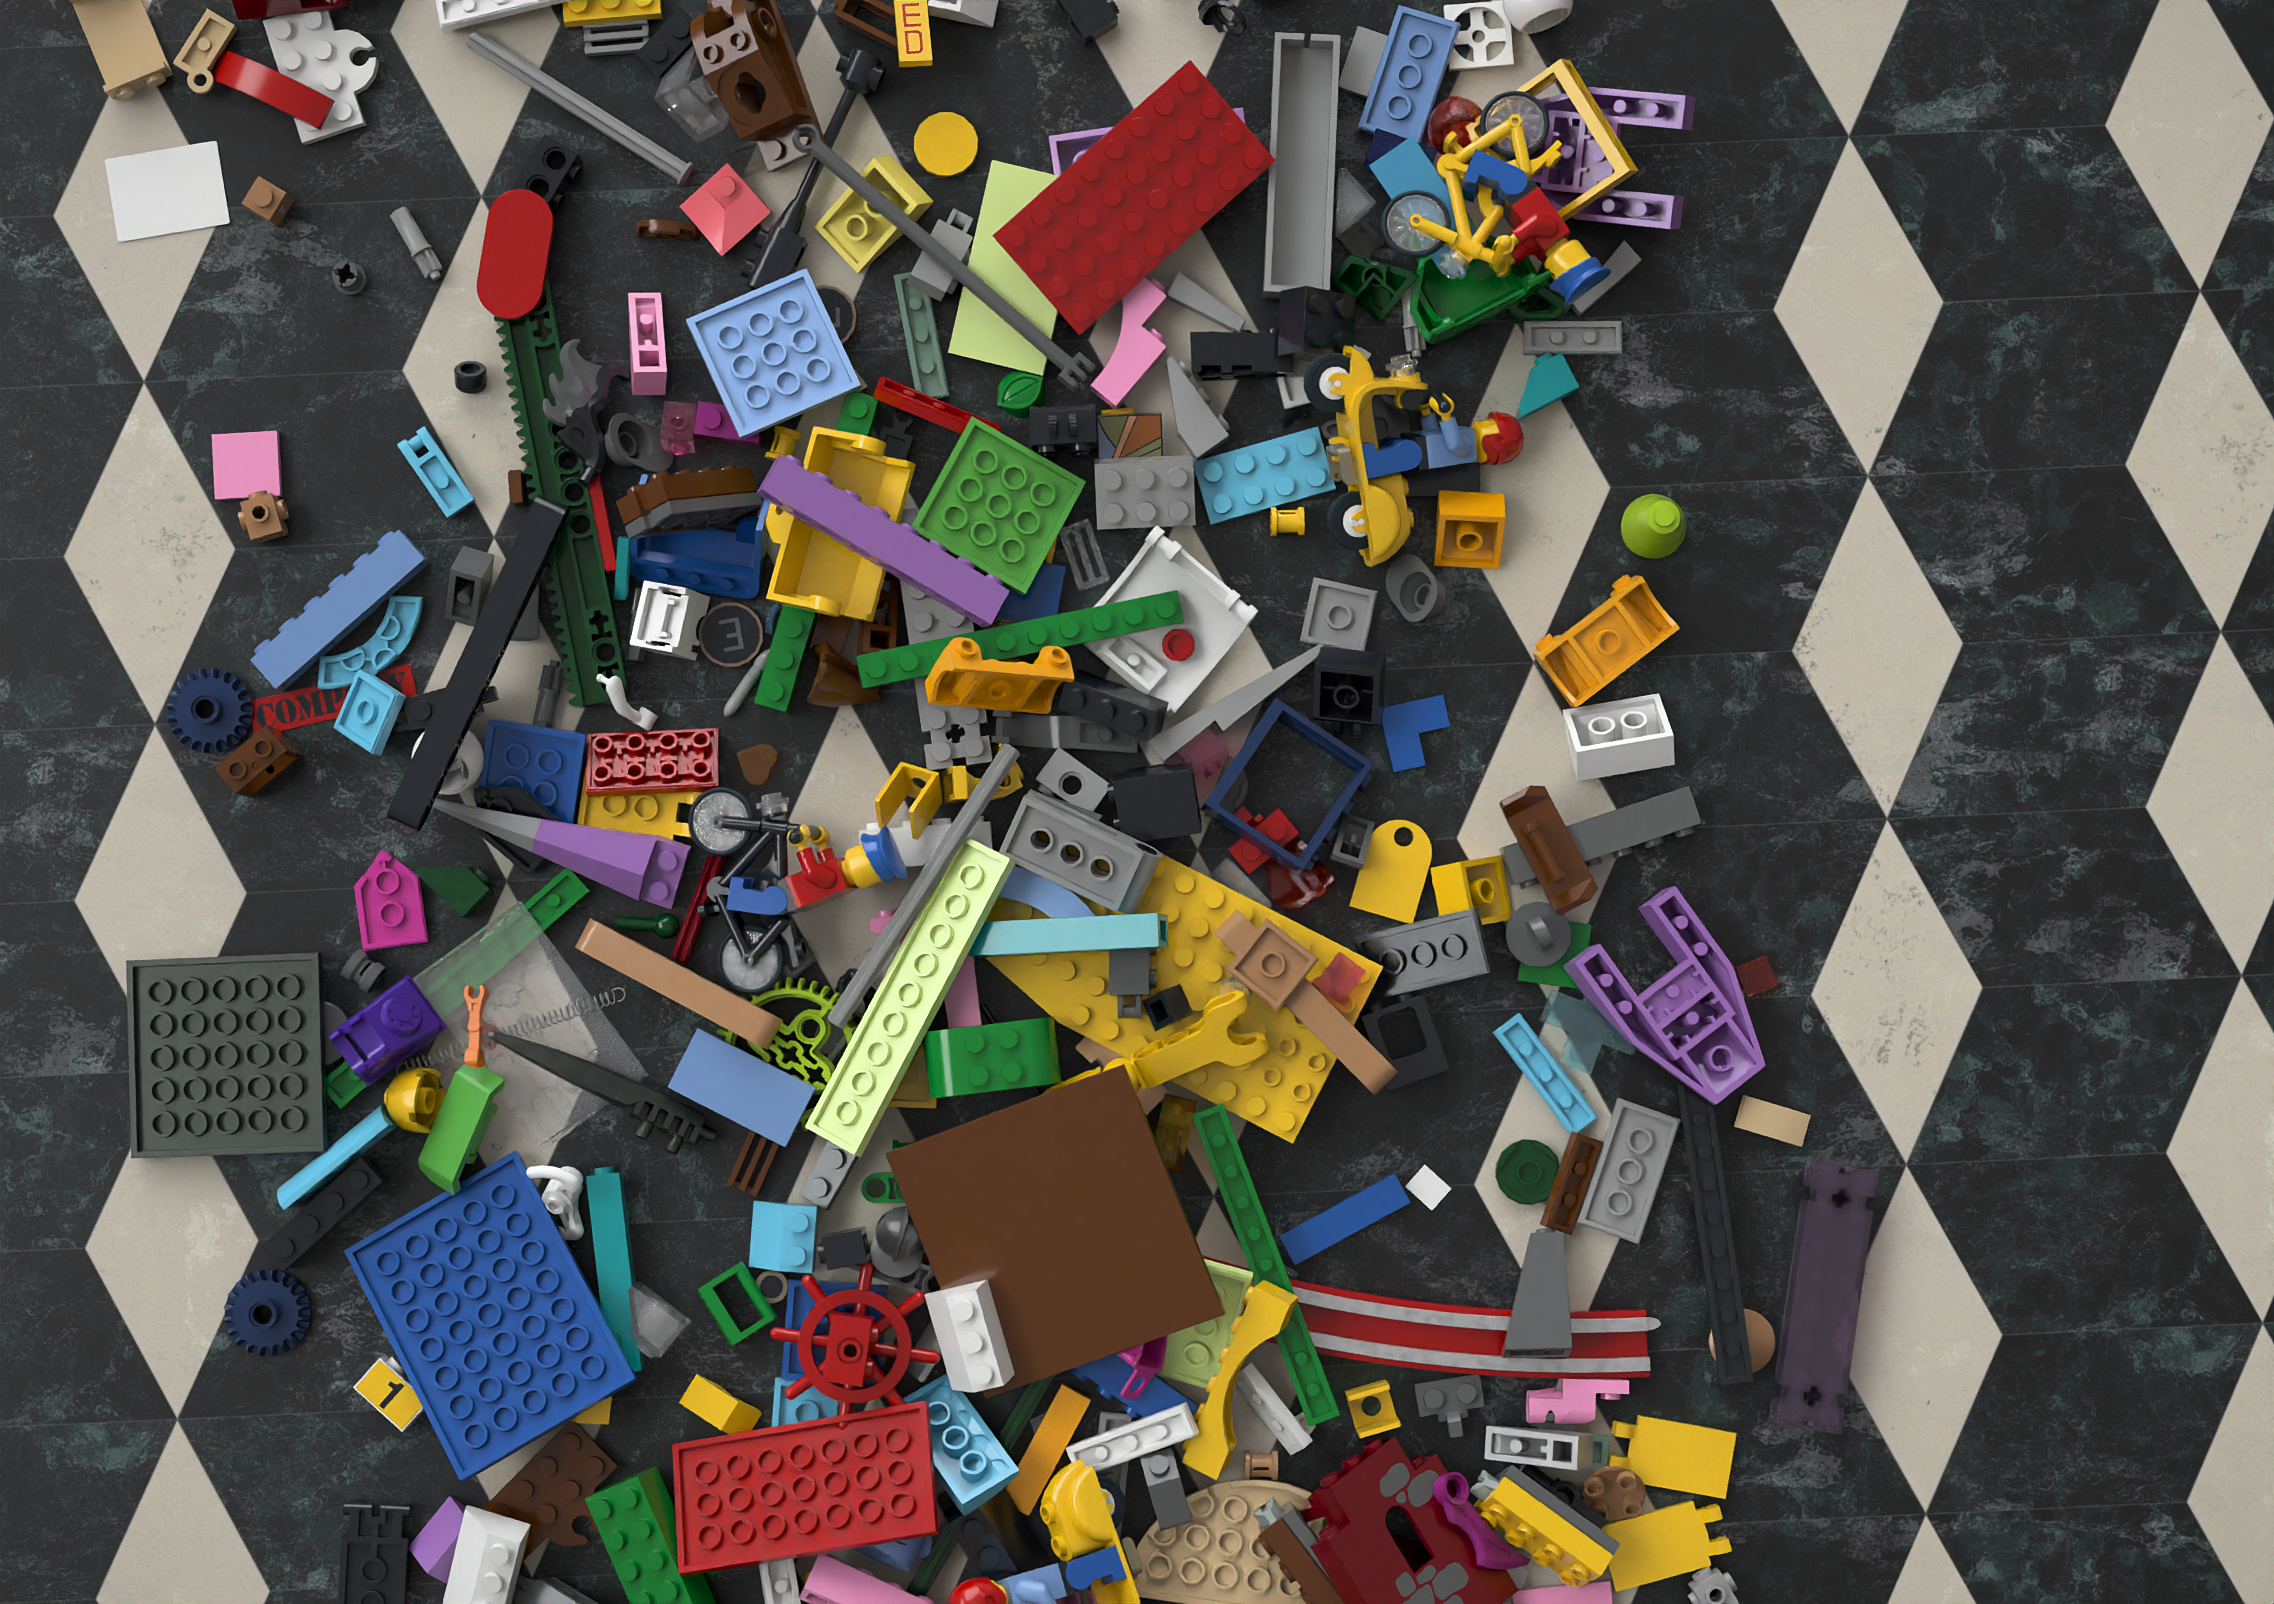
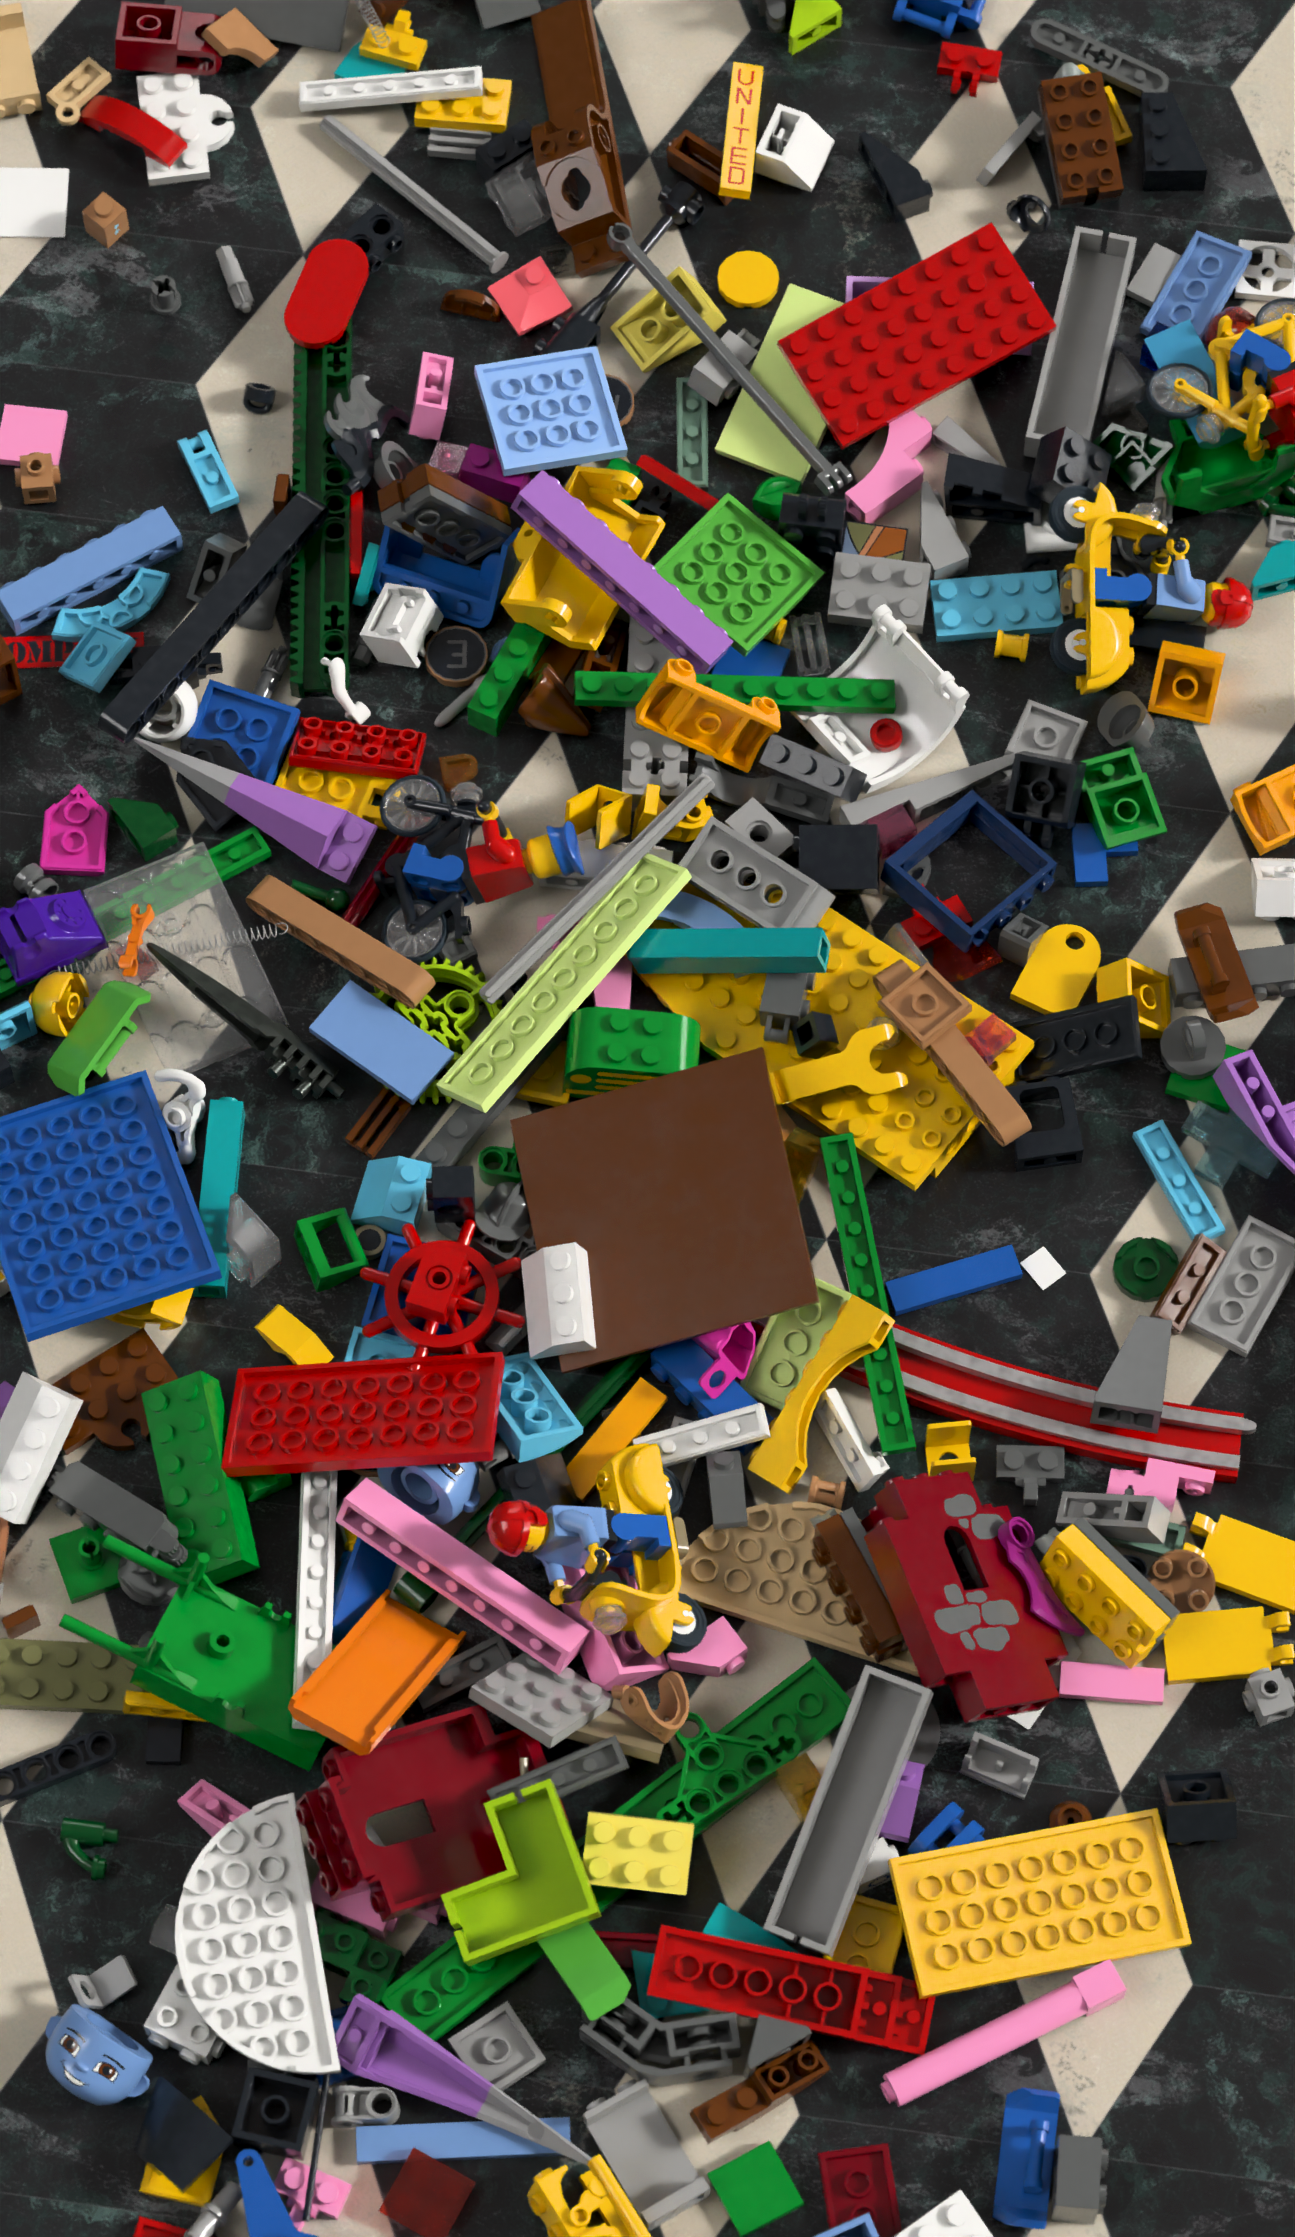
camera: 15 degrees right, 20 degrees down
none -> green slope [1080,747,1167,850]

